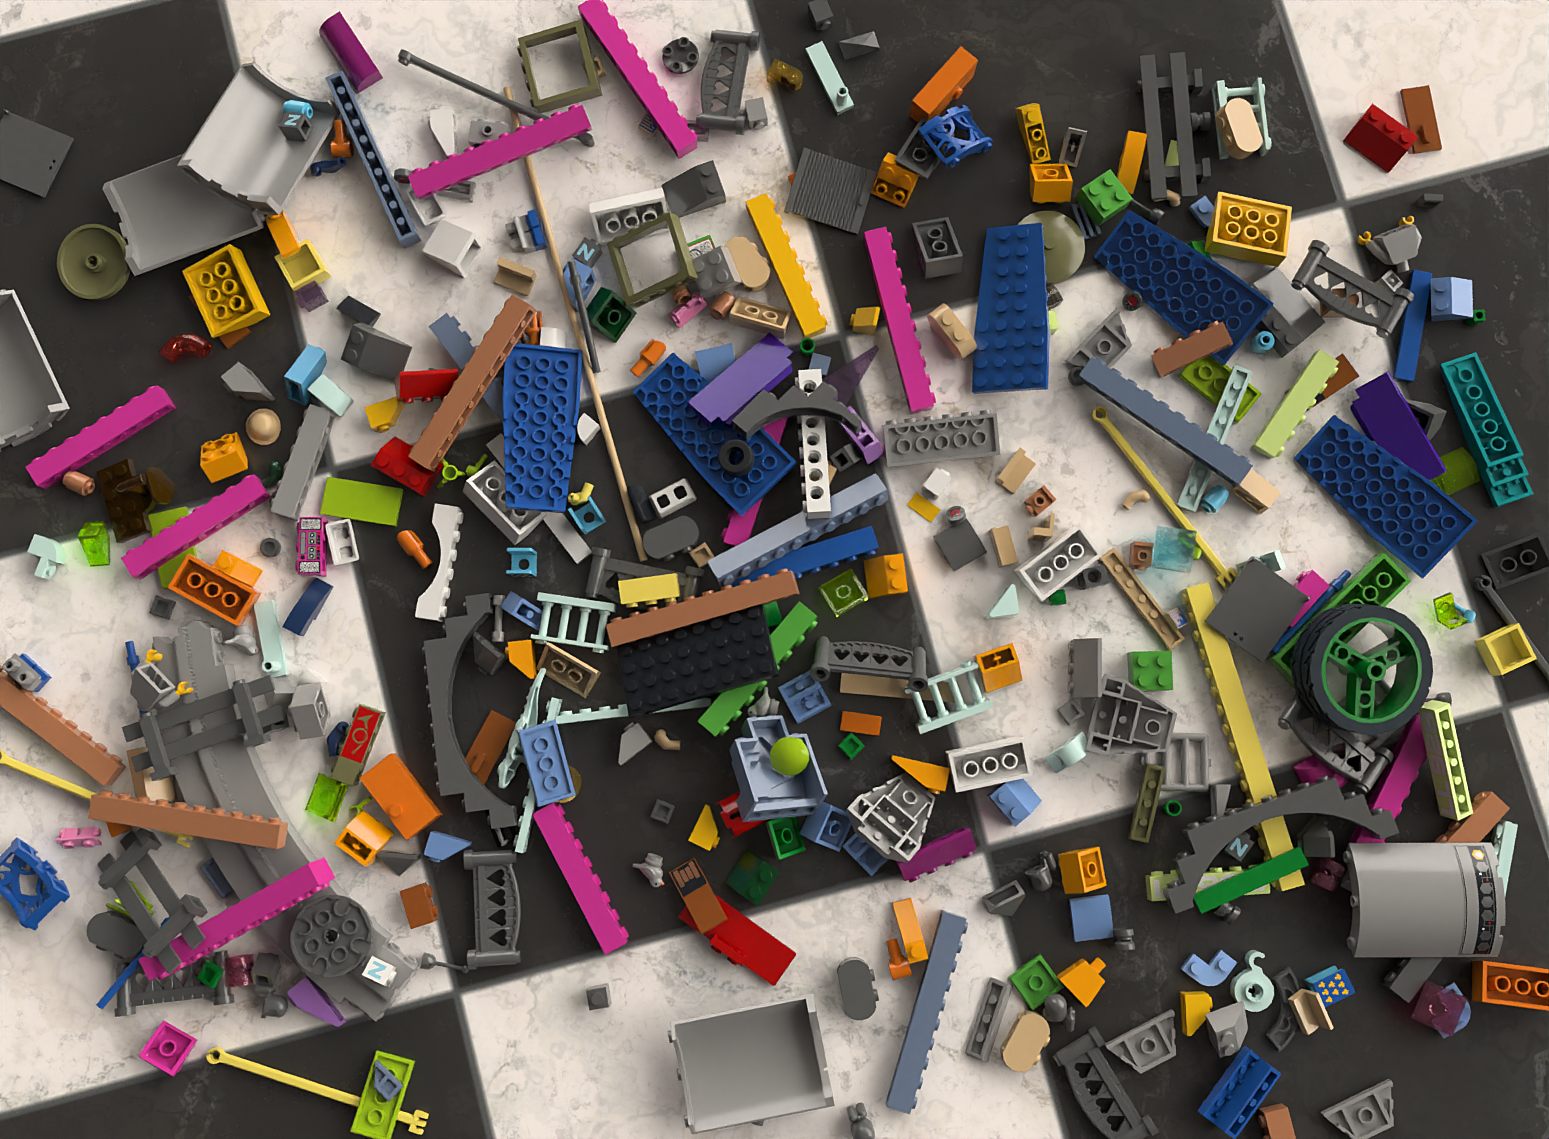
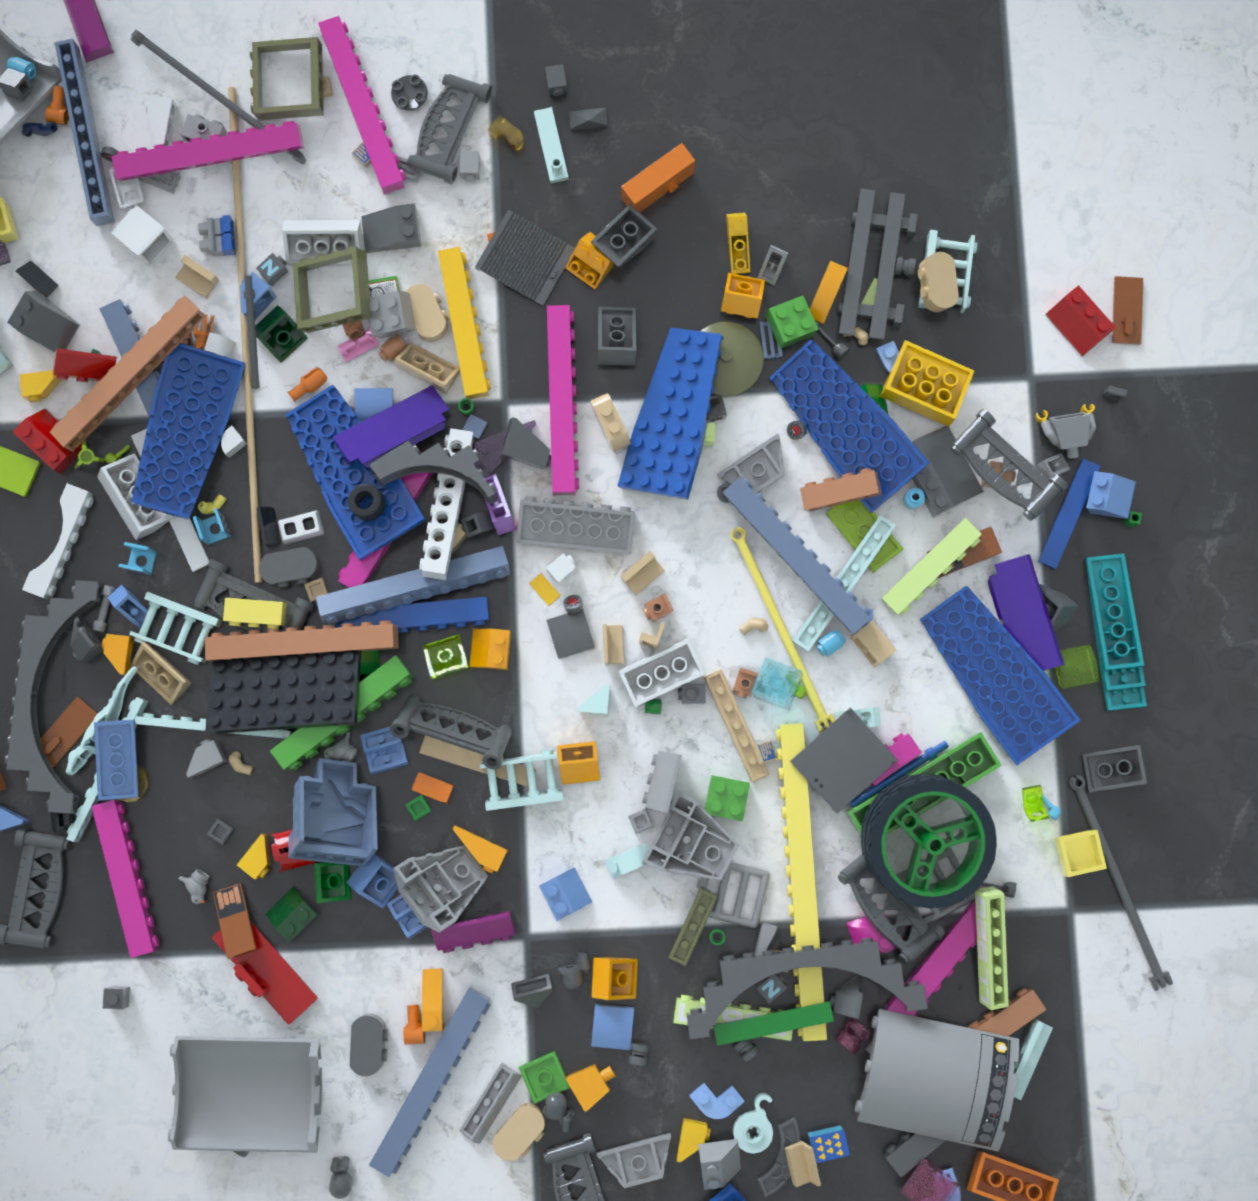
camera: 10 degrees right, 0 degrees up
orange arm [397,530,433,569] -> none
lime dish [770,737,809,776] -> none
yellow slope [850,307,880,336] -> none
blue fence [918,105,994,169] -> none
white slope [945,735,1033,792] -> none
none -> dark grey slope [499,417,551,469]

